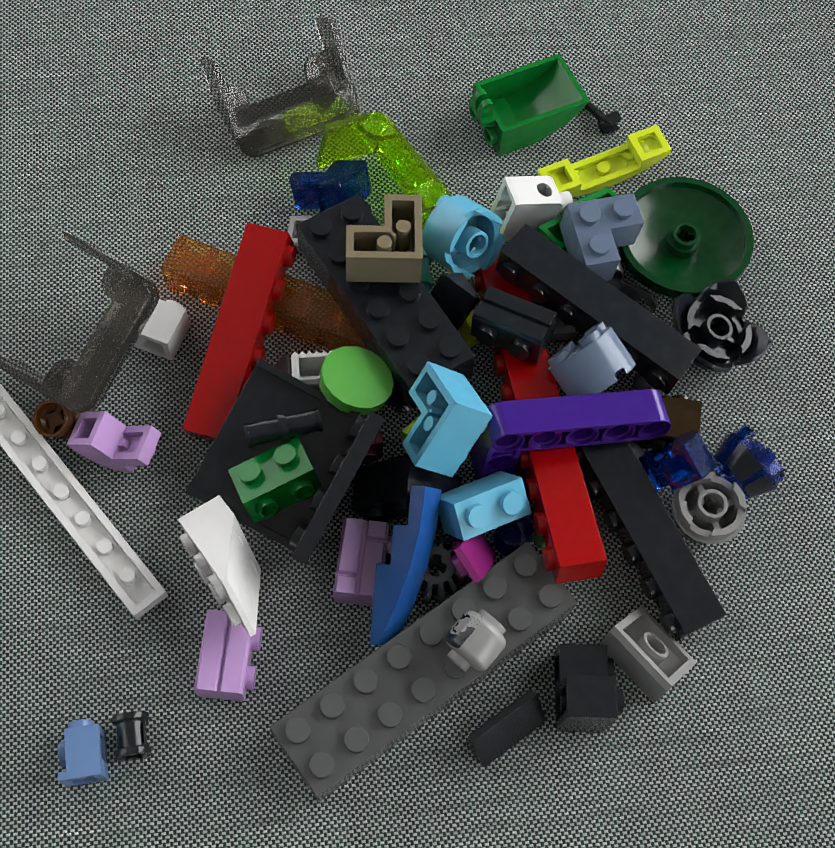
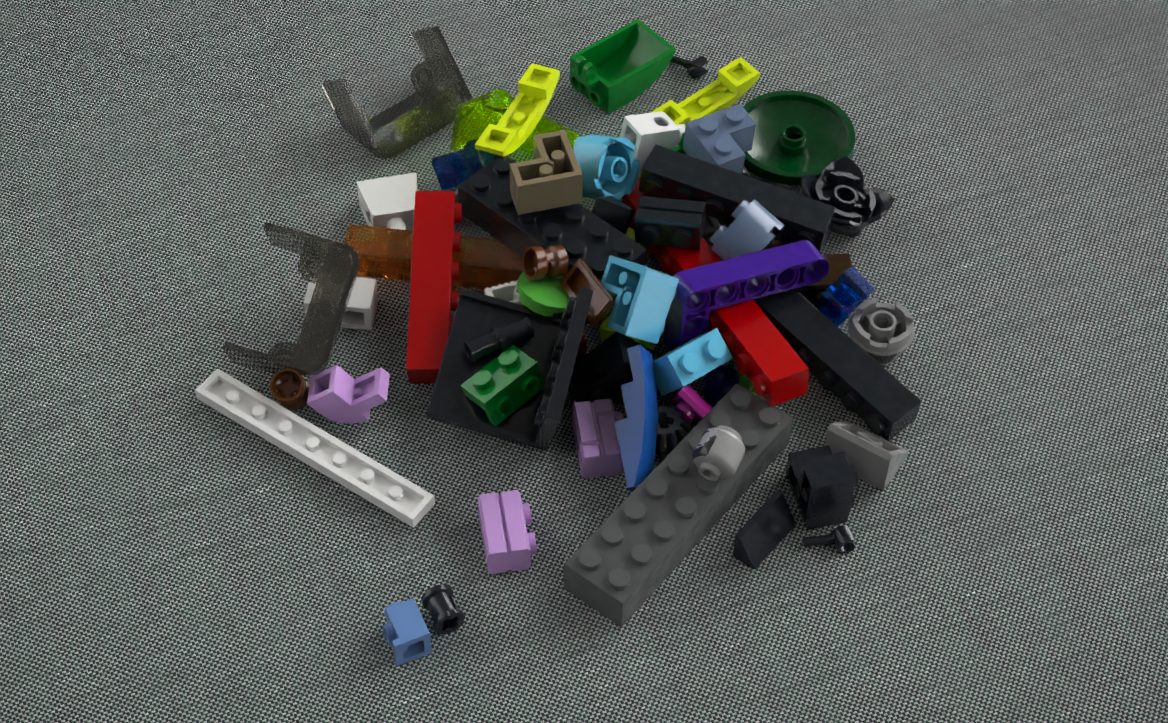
camera: 10 degrees left, 15 degrees down
white slope [178,495,261,637] -> none
clear blue cone [712,425,786,500] -> none
none -> white torso [357,173,418,244]
none -> neon yellow slope [475,63,560,157]
none -> reddish brown wheel [523,245,568,280]
none -> reddish brown tile [559,258,615,326]
none -> black hand [802,526,855,554]

